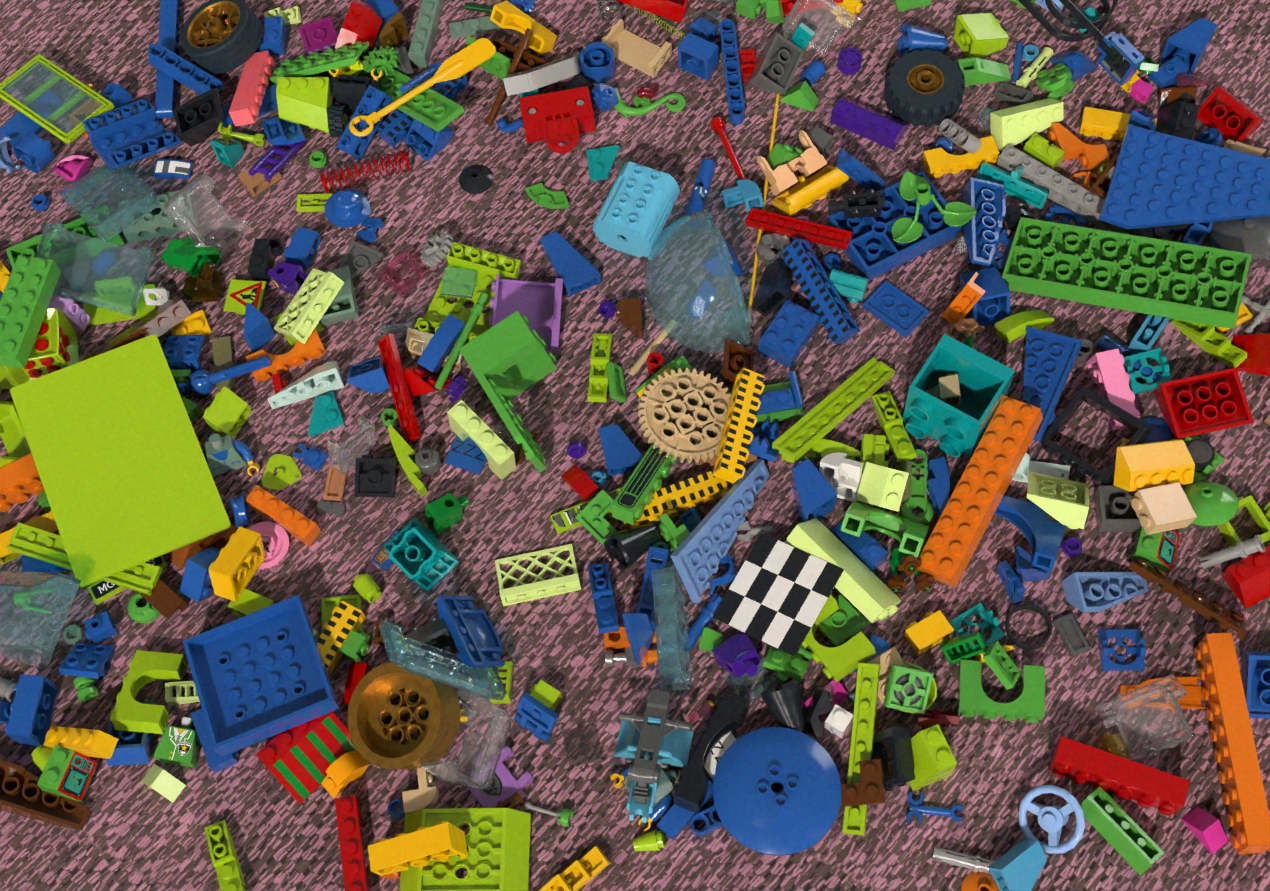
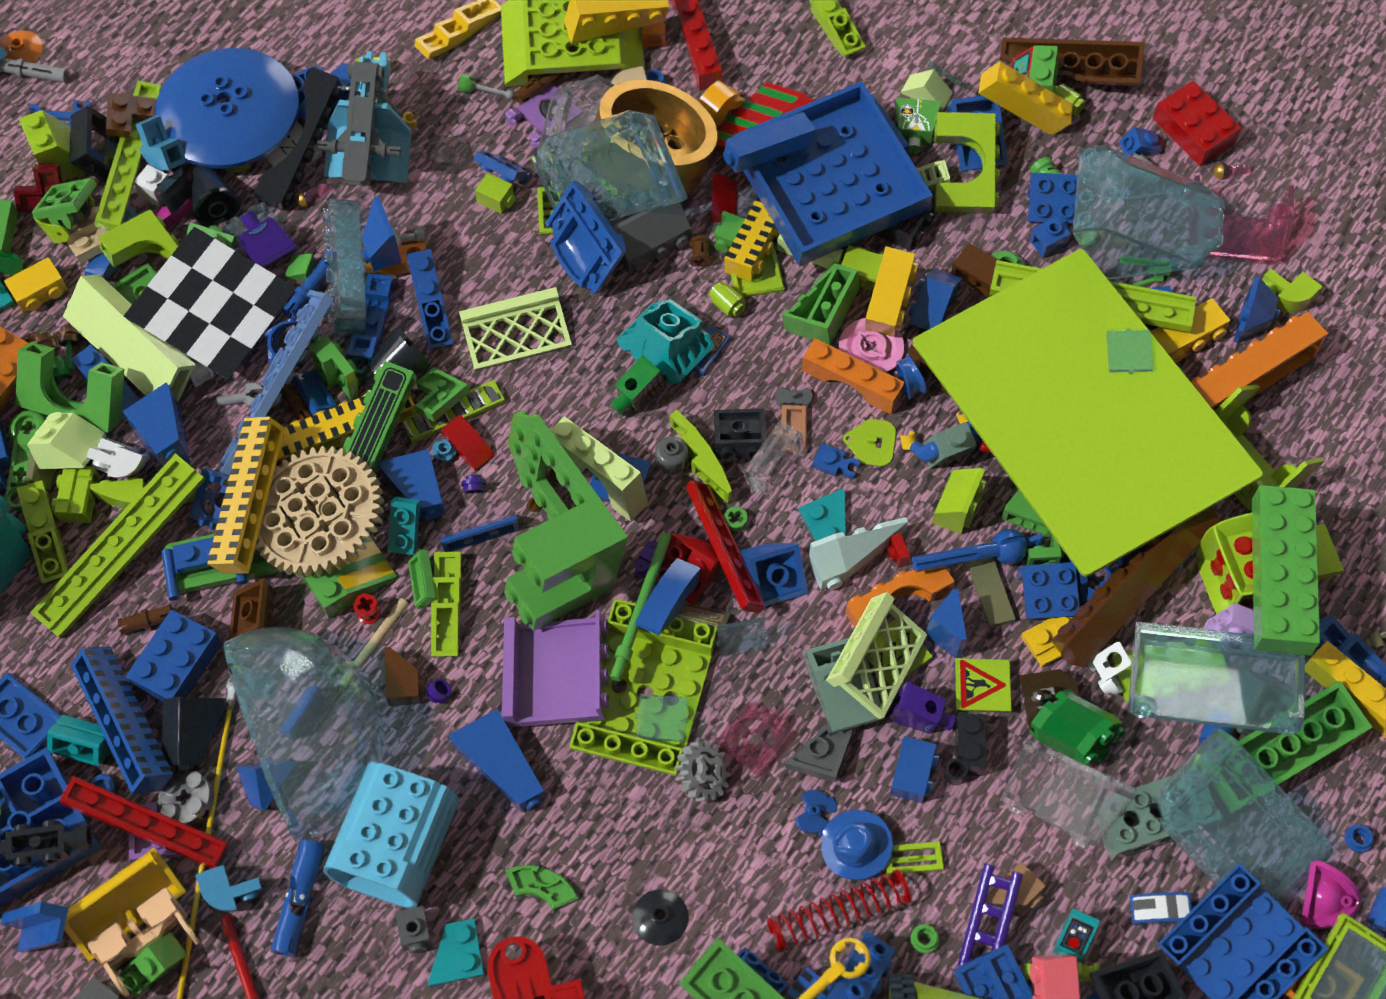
camera: 170 degrees right, 0 degrees up
blue brick [5,674,58,746] -> none
none -> reddish brown pin [117,604,173,635]
none -> dark azure brick [135,116,188,170]
none -> teal piece [387,497,420,555]
none -> blue slope [440,514,519,552]
none -> blue brick [723,112,816,173]
none -> bright green wedge [782,263,860,345]
none -> piece [927,60,972,90]
none -> clear light blue piece [1106,328,1153,374]

